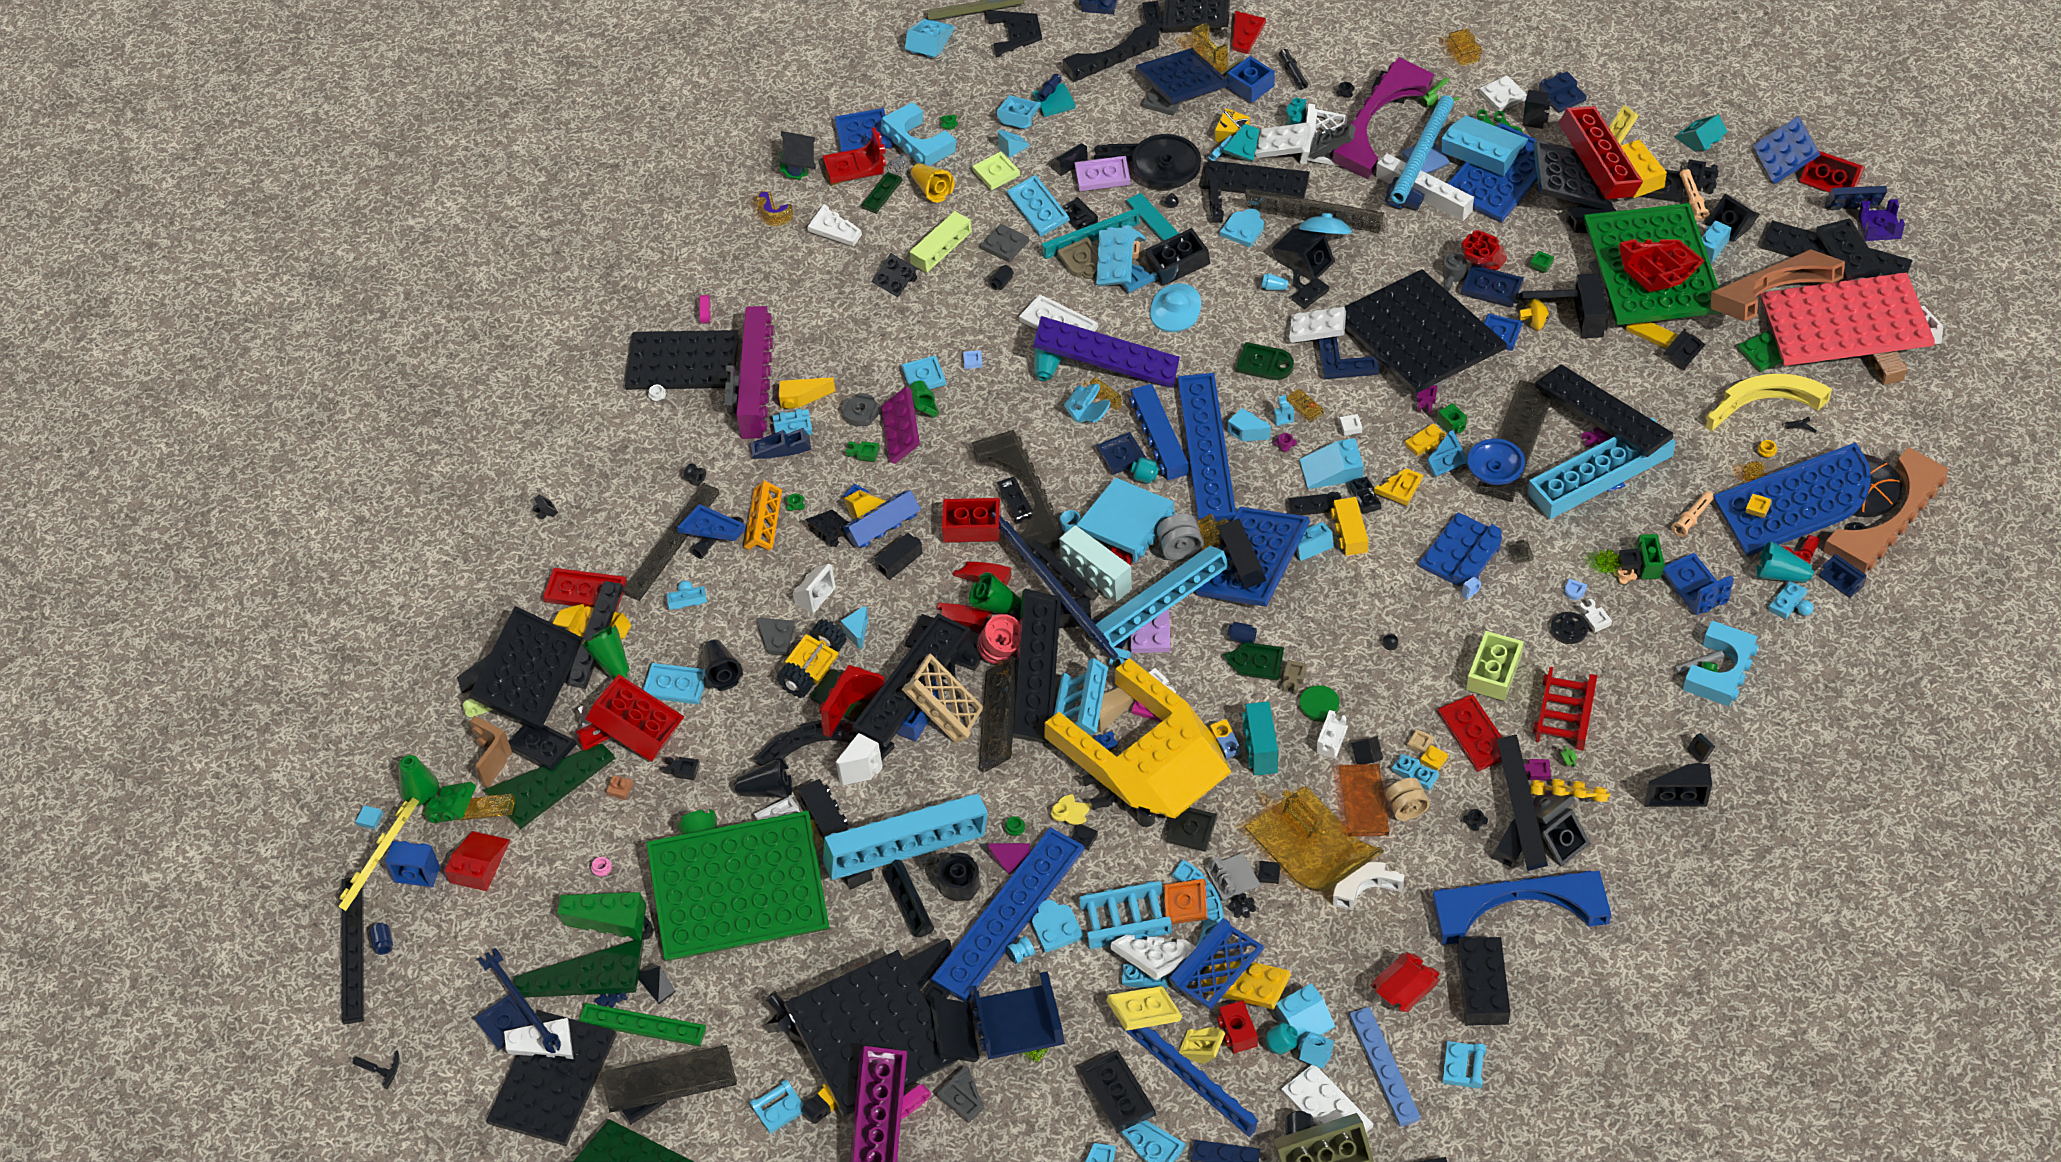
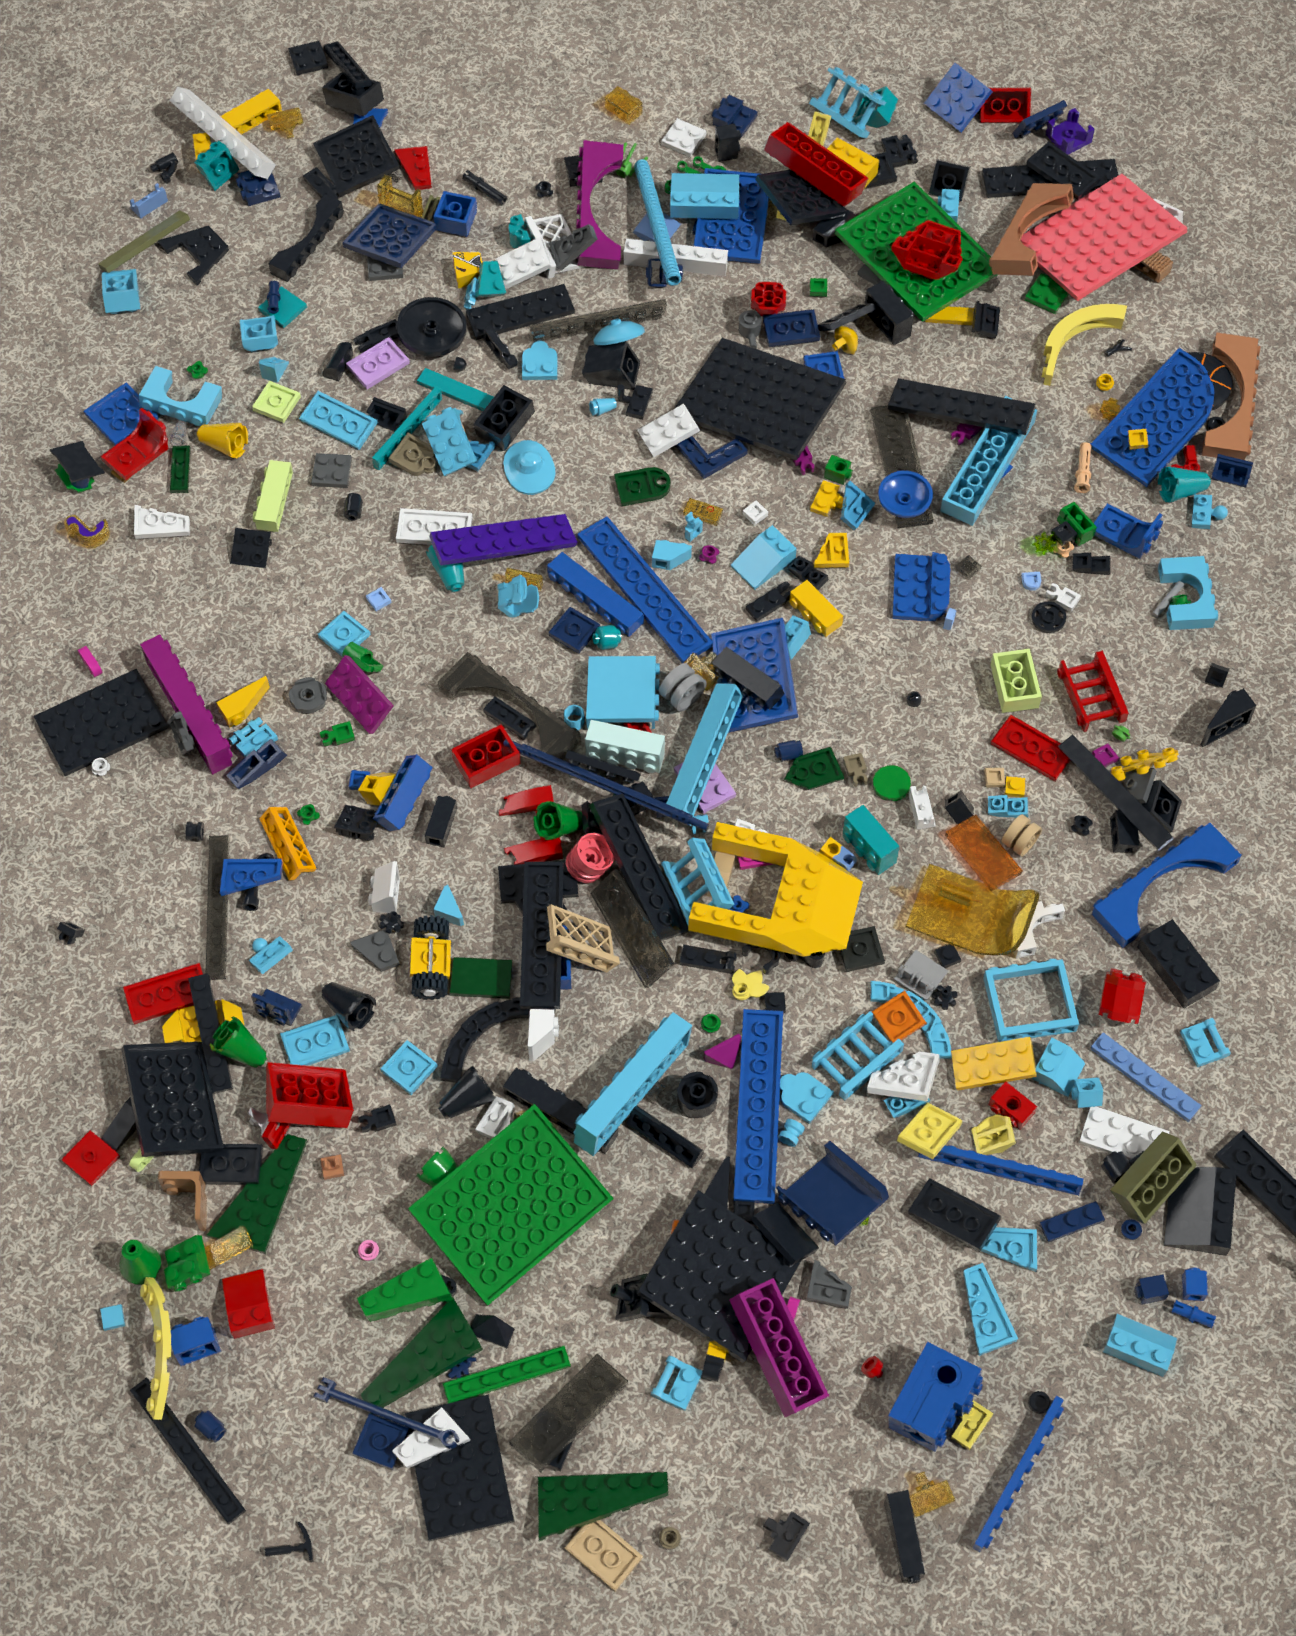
camera: 35 degrees left, 10 degrees up
red bracket [819,665,885,737] -> none
blue fence [1169,918,1264,1010] -> none
teal head [1266,1023,1299,1055] -> none
light nougat pin [1680,169,1710,220] -> none
none -> red plate [61,1130,120,1187]
none -> dark blue bracket [251,988,302,1026]
none -> black plant [379,911,404,934]
none -> medium azure plate [381,1040,438,1095]
none -> black plate [680,945,737,974]
none -> medium azure fence [809,67,886,138]
none -> medium azure window [983,959,1079,1042]
none -> black slope [1072,553,1111,575]

